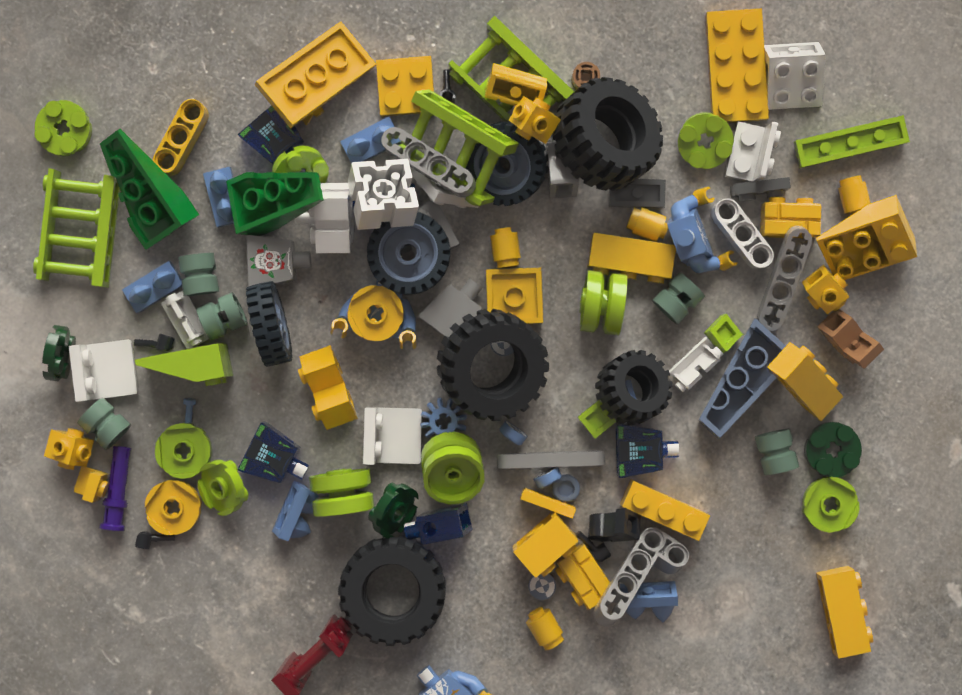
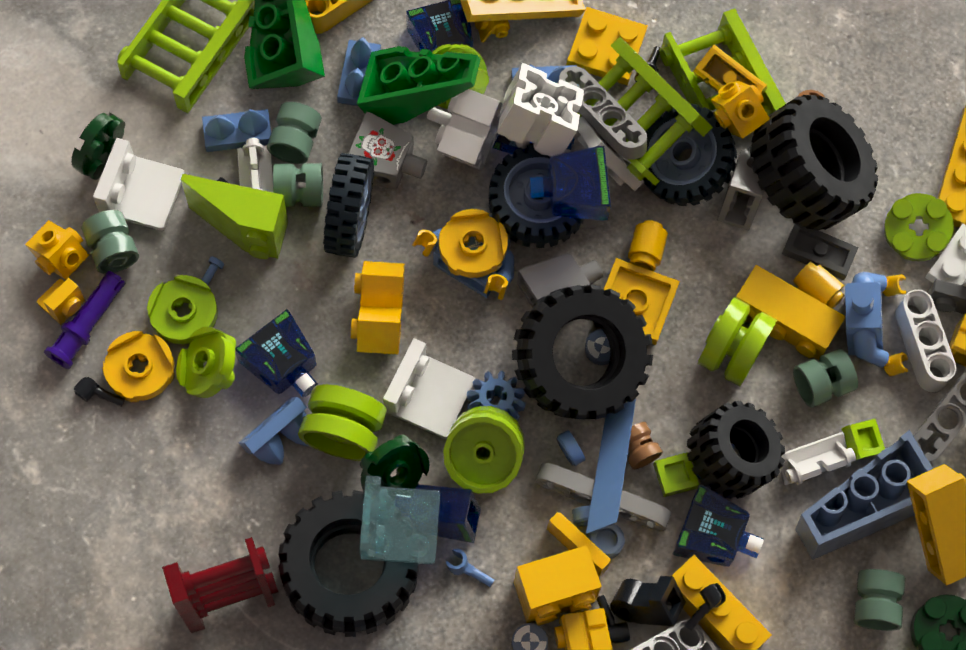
camera: 15 degrees right, 20 degrees down
none -> clear light blue bracket [360,476,440,564]
none -> medium blue hand [446,549,494,587]
none -> clear blue torso [529,146,611,221]
none -> medium blue sticker [586,399,636,534]
none -> medium nougat wheel [627,422,663,470]
none -> black hand [685,583,726,630]

